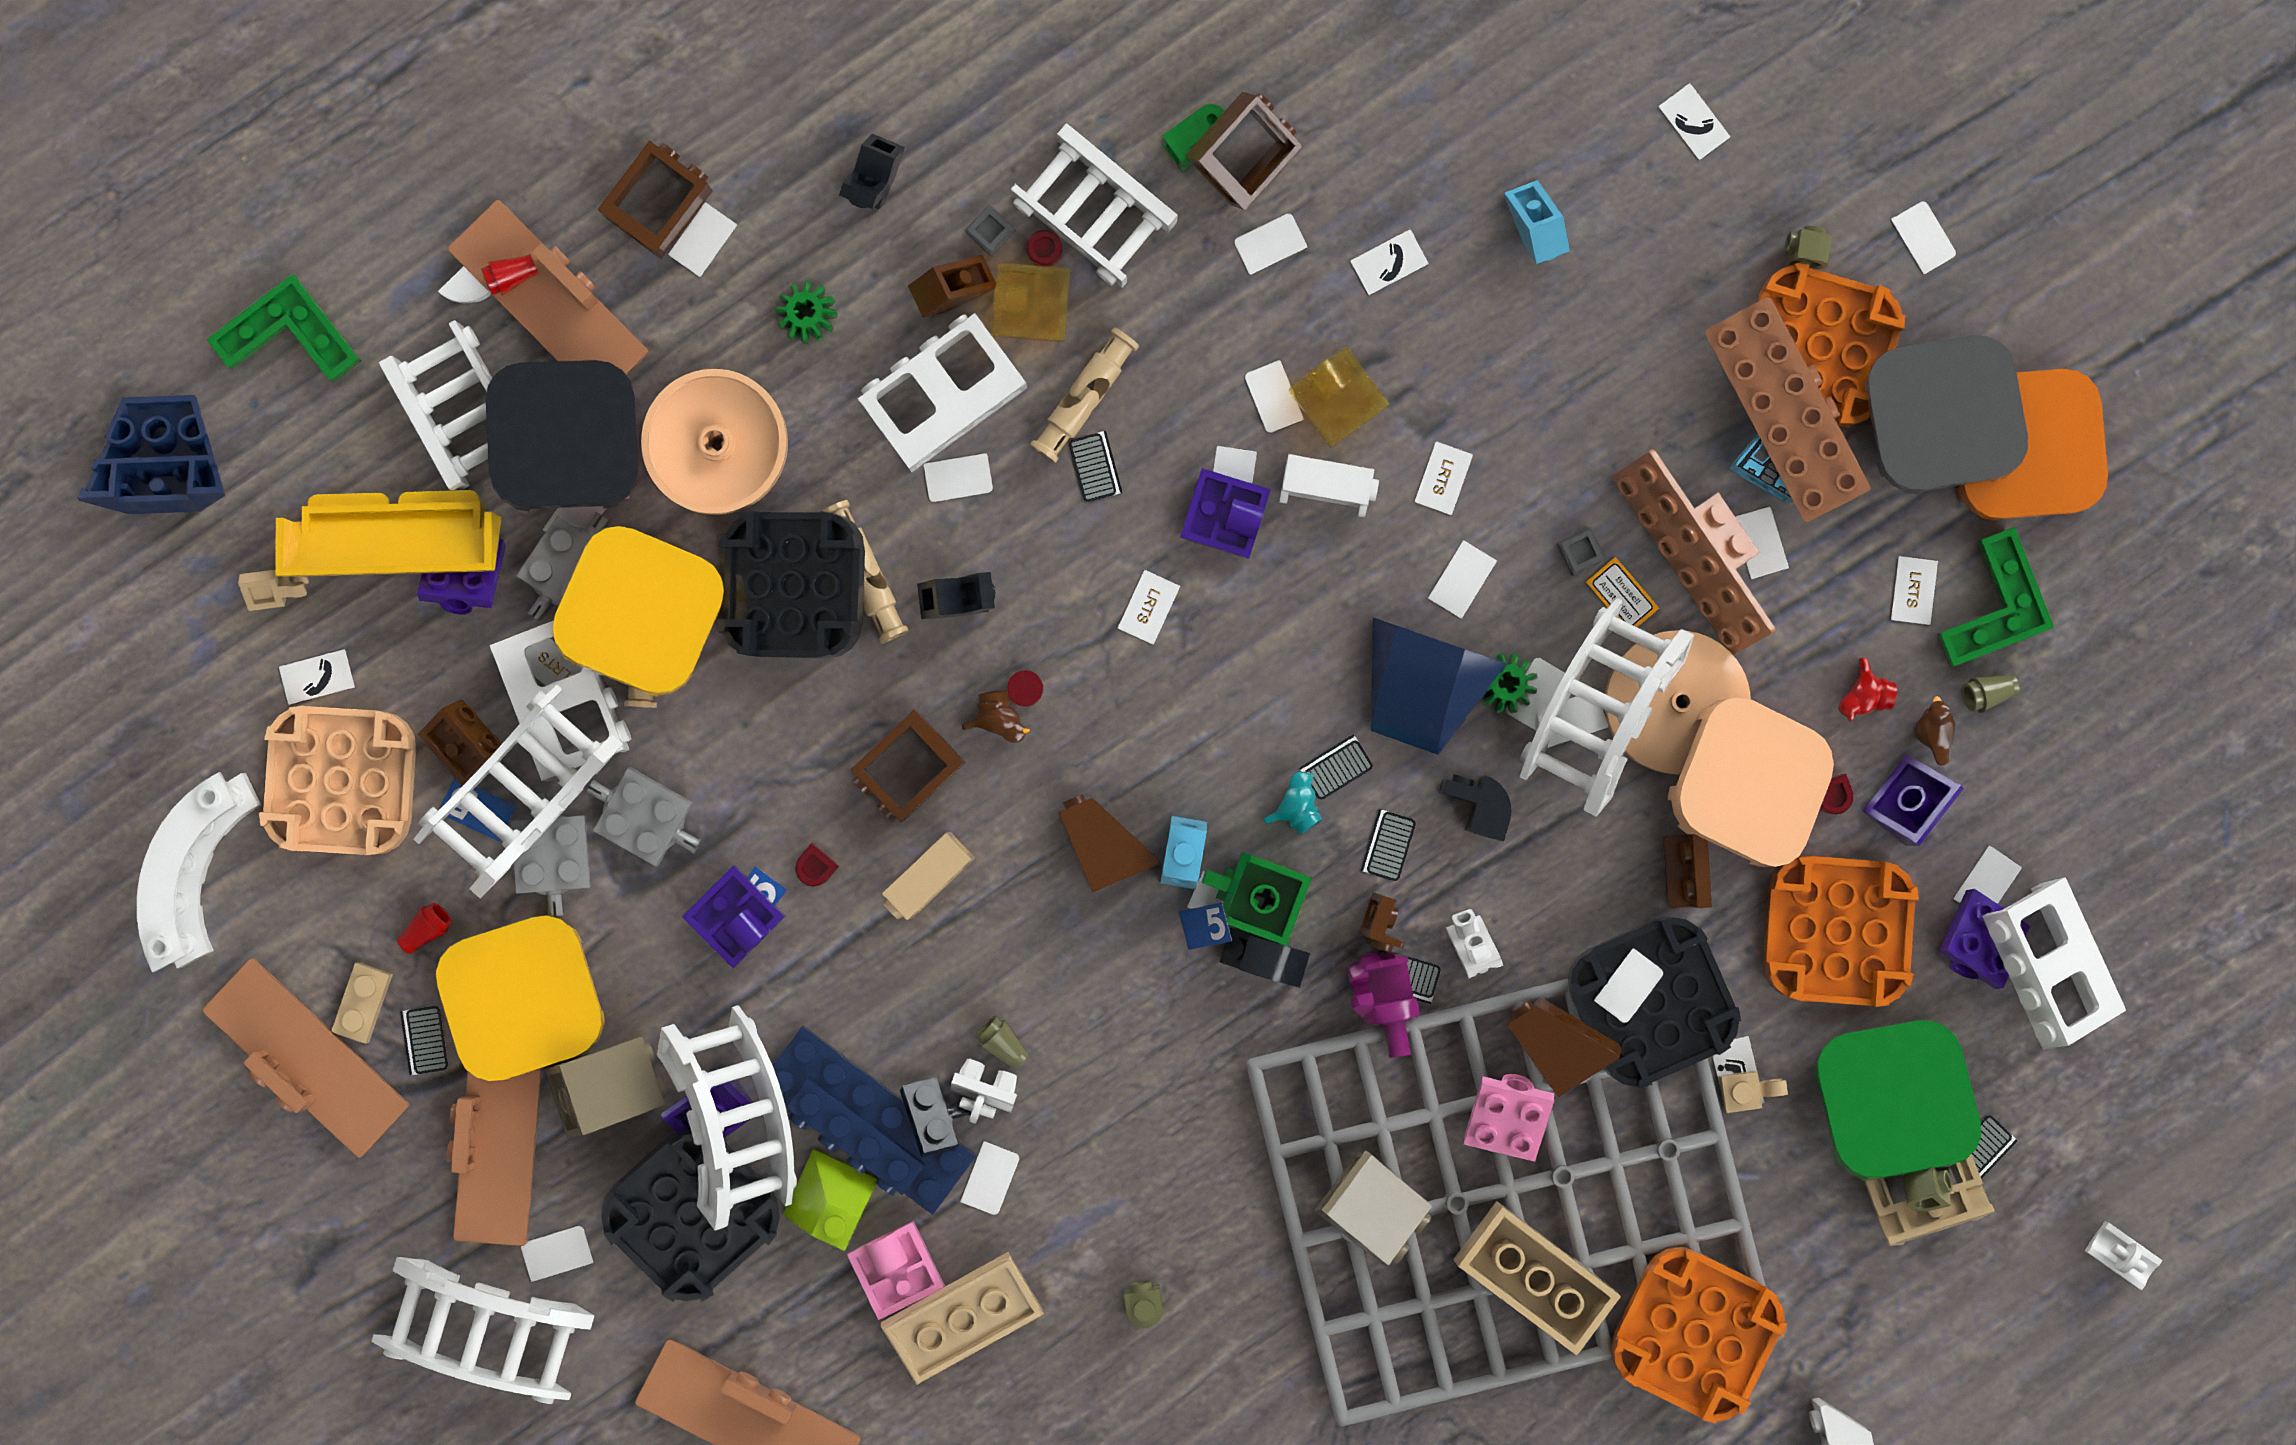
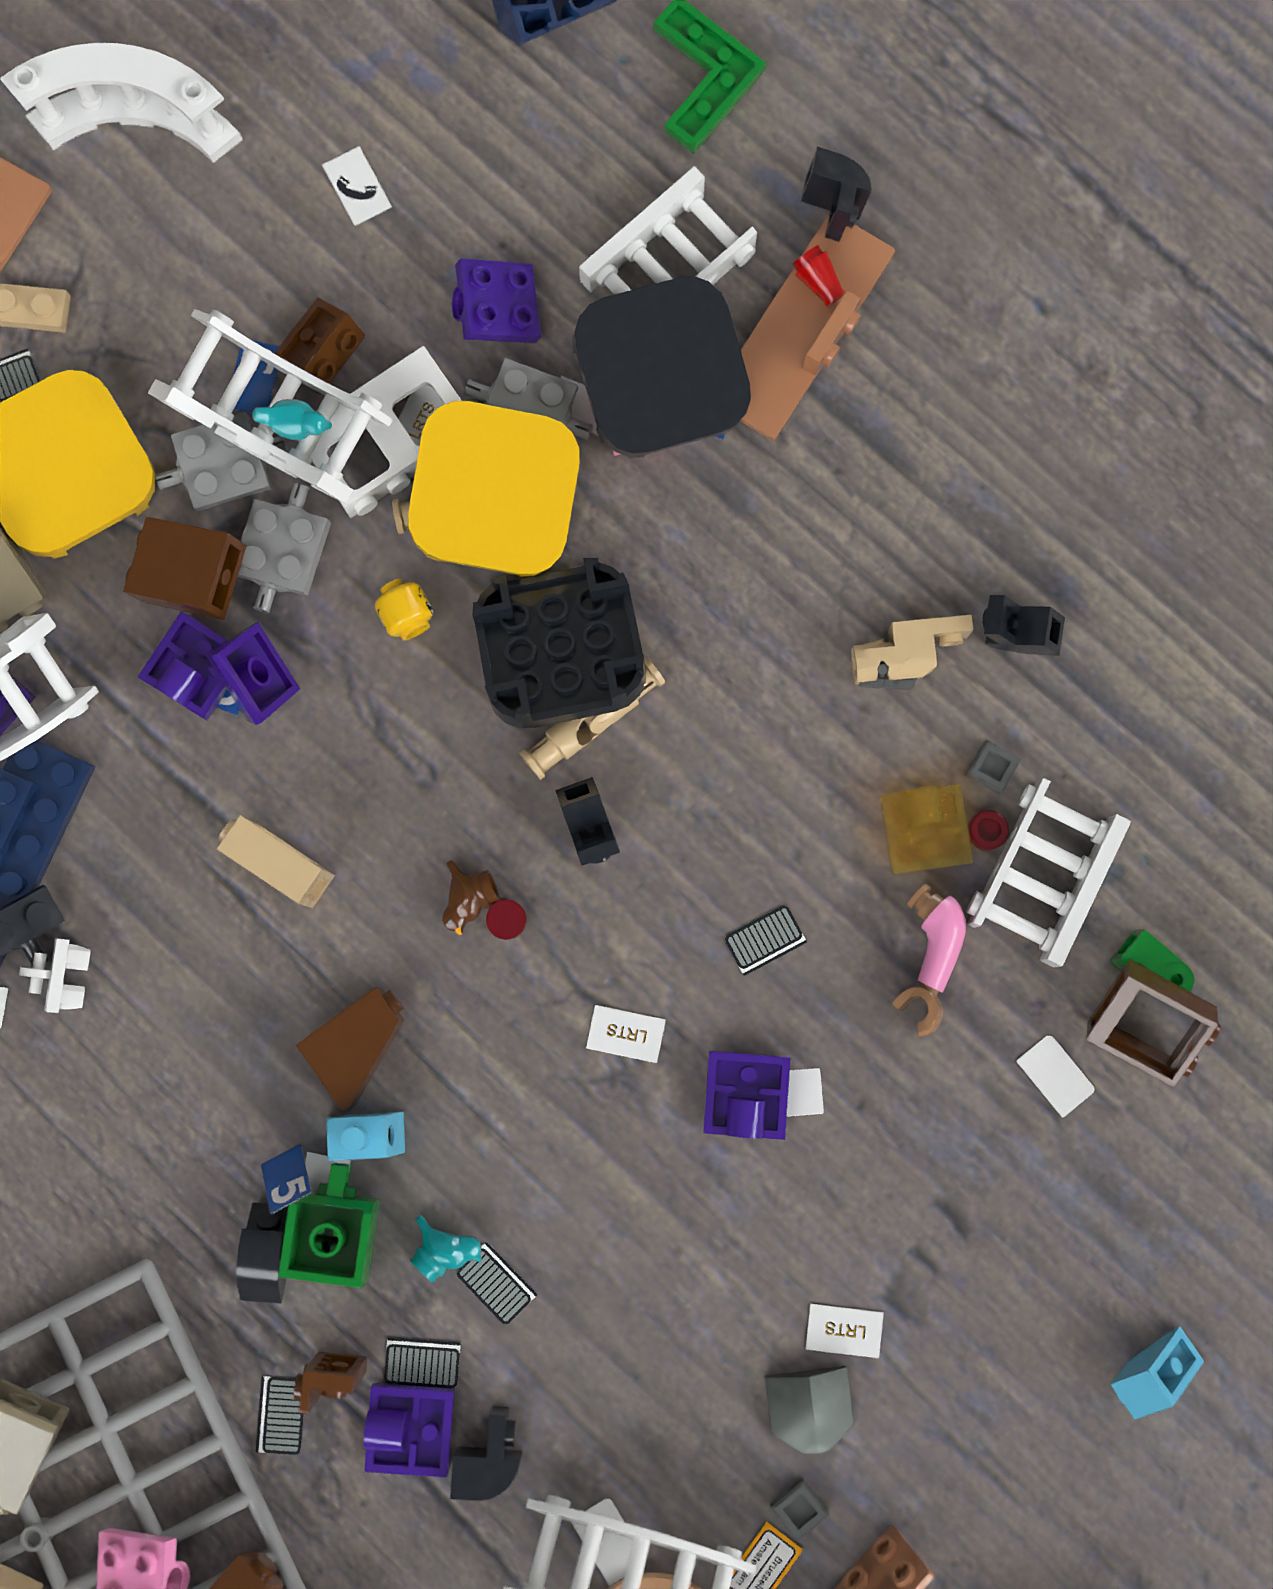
camera: 85 degrees right, 5 degrees down
tan plate [238,570,309,611] -> none
light nougat tile [259,706,416,855] -> none
yellow slope [276,490,502,577] -> none
red cone [397,903,452,954] -> none
white tile [438,266,491,303] -> none
reddish brown window [597,140,712,259] -> none
light nougat dish [641,369,788,515] -> none
white sticker [668,202,737,277] -> none
green gear [775,281,838,344] -> none
dark red tile [795,843,840,887] -> none
reddish brown window [851,709,966,822] -> none
white window [858,313,1027,472] -> none
reddish brown slope [908,255,998,318] -> none
white sticker [924,453,993,502] -> none
olive cone [975,1016,1029,1070] -> none
tan piece [1030,327,1139,463] -> none
white sticker [1245,360,1304,432] -> none
white brick [1280,454,1379,518] -> none
clear yellow plate [1288,347,1390,448] -> none
magenta piece [1346,952,1420,1058] -> none
white sticker [1351,229,1429,295] -> none
dark blue wedge [1371,617,1508,755] -> none
white sticker [1428,540,1497,619] -> none
white hips [1446,909,1503,978] -> none
green gear [1483,653,1538,713] -> none
white sticker [1506,658,1565,731] -> none
none -> reddish brown brick [123,517,247,620]
none -> dark purple slope [205,622,300,725]
none -> teal animal [253,399,332,440]
none -> dark purple plate [364,1383,455,1478]
none -> yellow head [375,579,433,641]
none -> pearl dark grey slope [765,1366,854,1454]
none -> black brick [801,146,872,242]
none -> tan plate [851,615,973,690]
none -> bright pink piece [892,884,966,1037]

